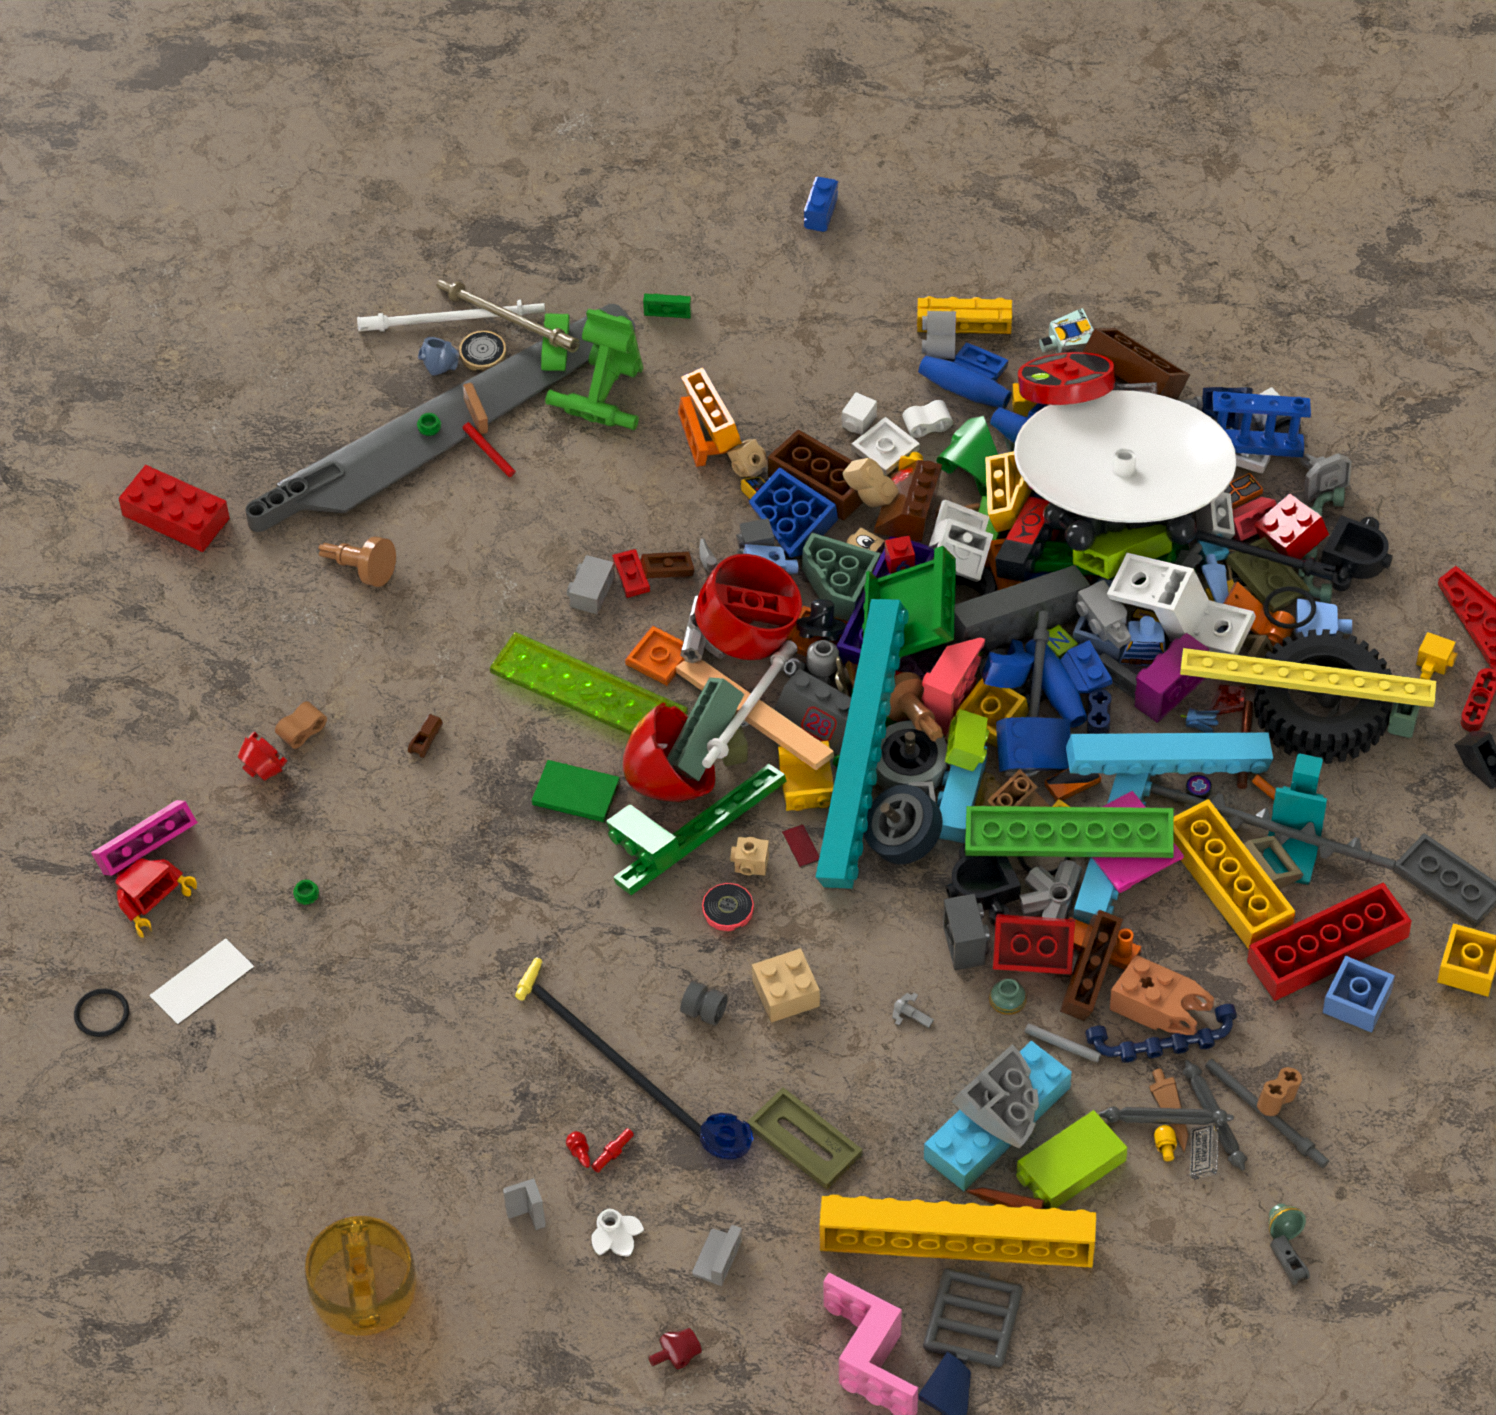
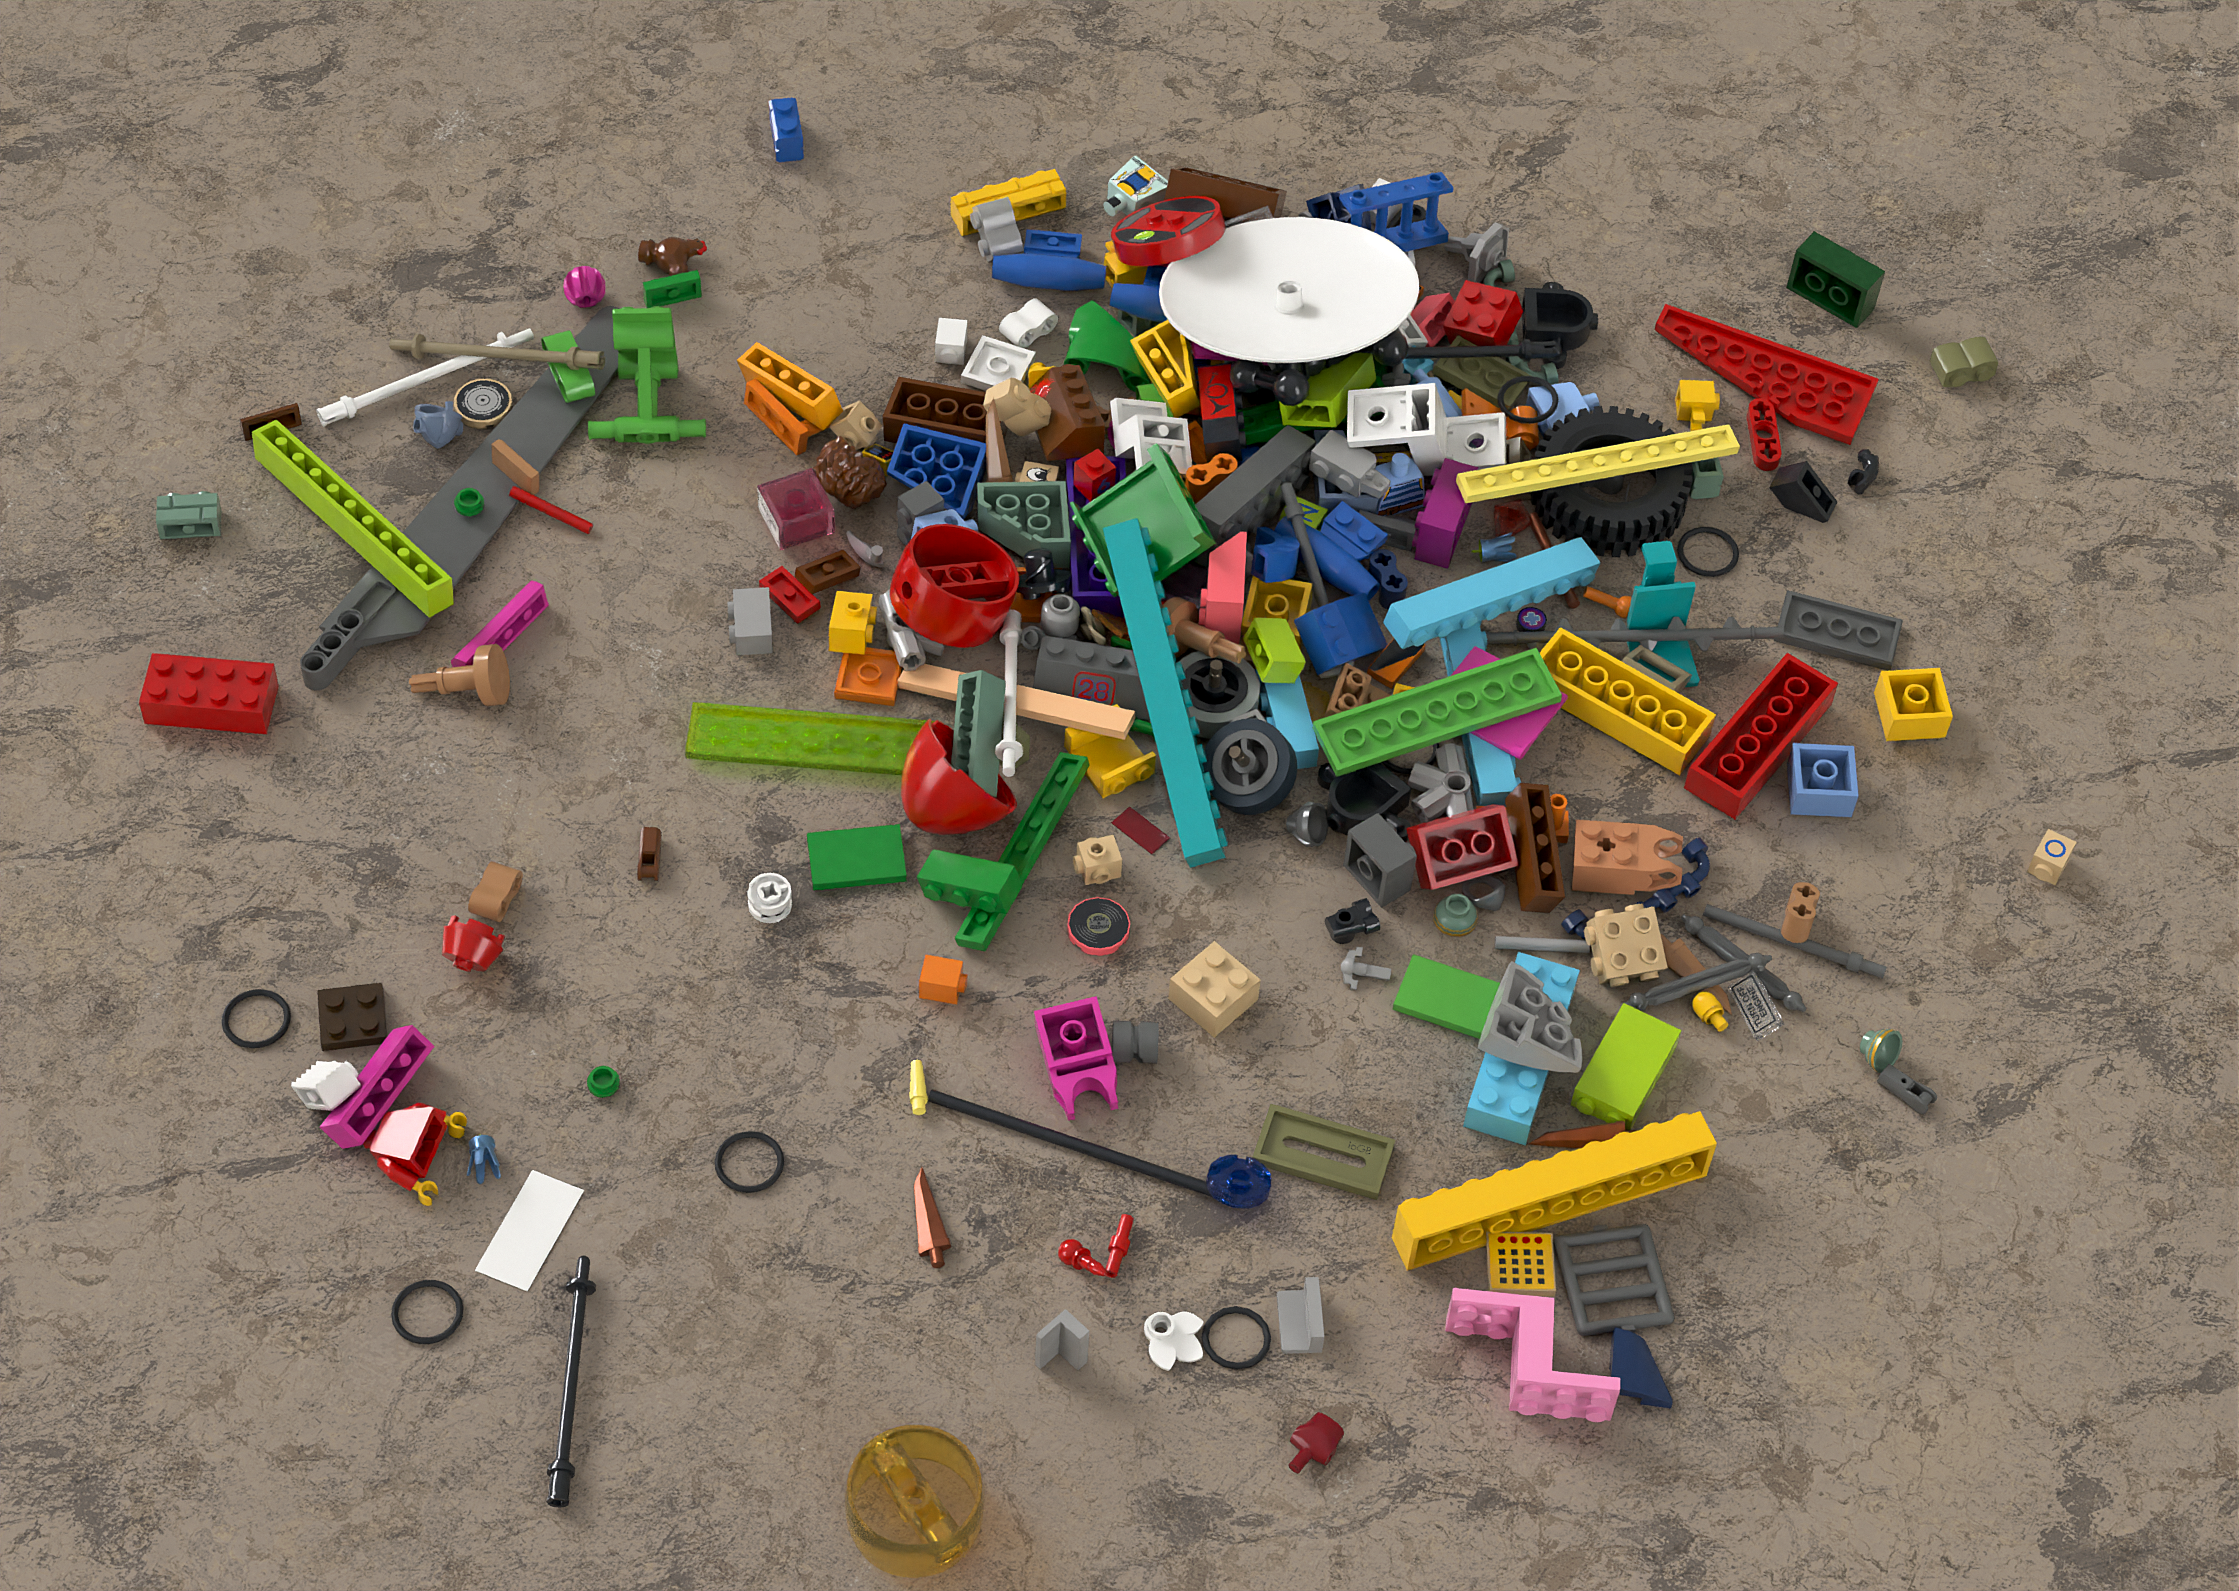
camera: 30 degrees left, 0 degrees up
none -> sand green brick [156,491,222,539]
none -> black tyre [222,989,291,1048]
none -> reddish brown slope [240,403,302,441]
none -> lime brick [252,420,454,617]
none -> white brick [291,1061,361,1111]
none -> dark brown plate [317,982,387,1051]
none -> dark pink brick [451,581,549,667]
none -> flat silver piece [466,1134,501,1184]
none -> black bar [546,1255,596,1508]
none -> dark pink piece [563,266,606,308]
none -> reddish brown animal [638,237,707,276]
none -> black tyre [714,1131,784,1193]
none -> white wheel [747,873,792,923]
none -> clear pink brick [757,468,835,550]
none -> reddish brown hair [813,436,887,509]
none -> yellow brick [829,591,877,655]
none -> copper bar [914,1167,951,1268]
none -> orange brick [919,955,968,1005]
none -> medium nougat bar [986,397,1013,482]
none -> dark pink brick [1034,996,1118,1121]
none -> orange axle [1185,453,1238,503]
none -> black piece [1201,1306,1271,1370]
none -> dark grey piece [1286,802,1329,847]
none -> black plate [1325,898,1380,944]
none -> bright green tile [1392,954,1500,1039]
none -> dark grey piece [1462,874,1506,911]
none -> yellow tile [1486,1232,1556,1297]
none -> tan brick [1584,904,1668,987]
none -> black tyre [1677,527,1739,577]

